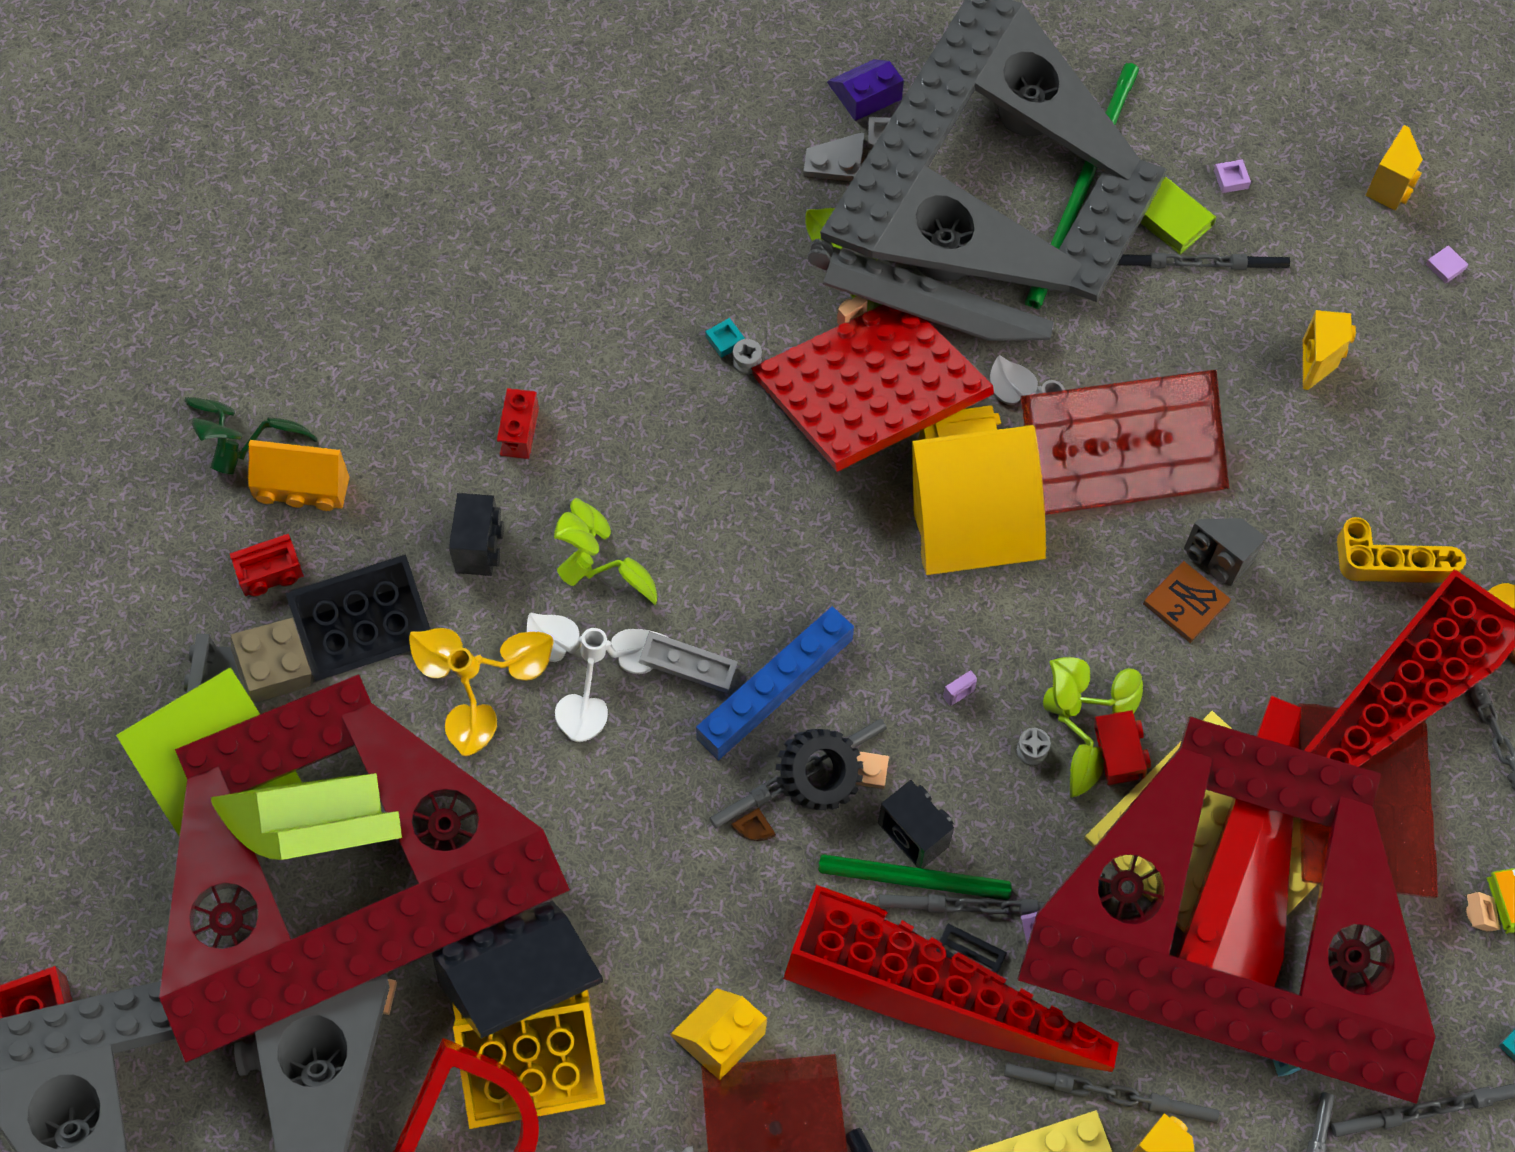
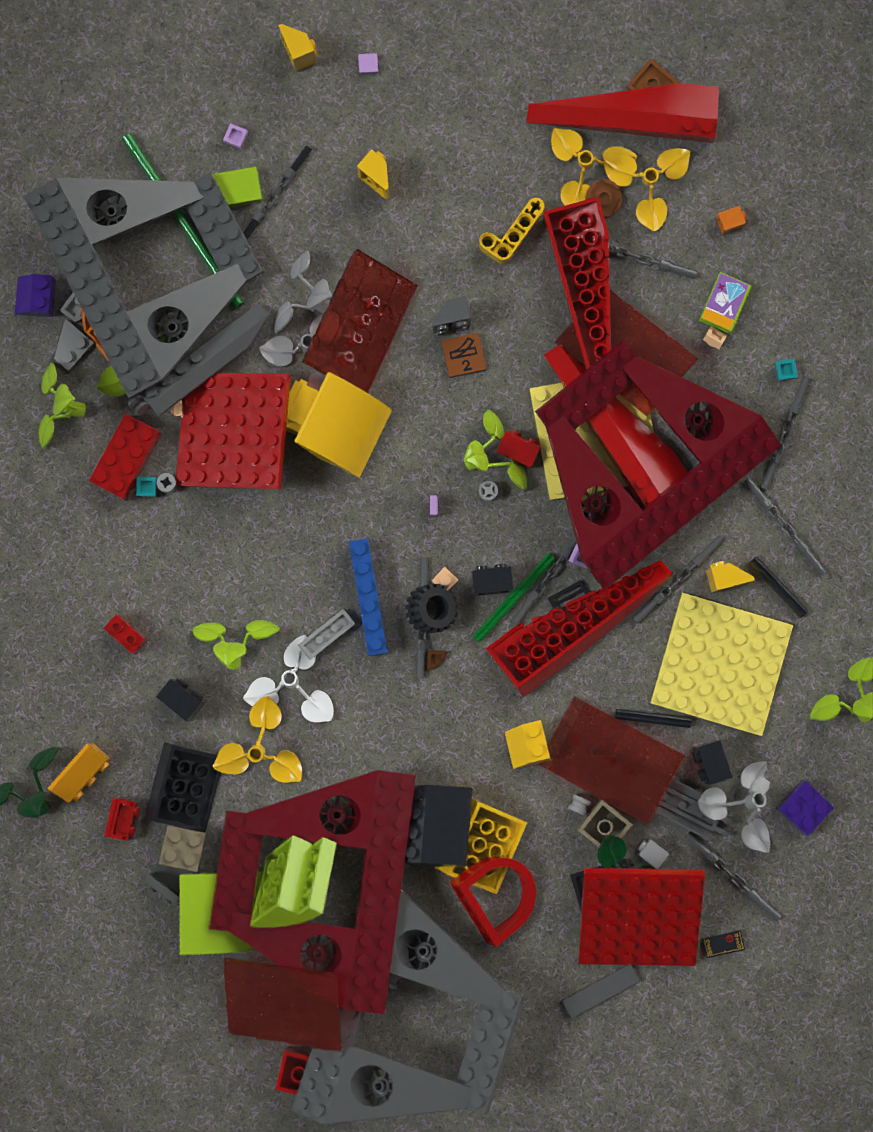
camera: 55 degrees left, 20 degrees up
none -> lime plant [39,362,86,450]
none -> red brick [89,414,162,501]
none -> clear red piece [223,957,342,1052]
none -> light grey plant [274,250,332,335]

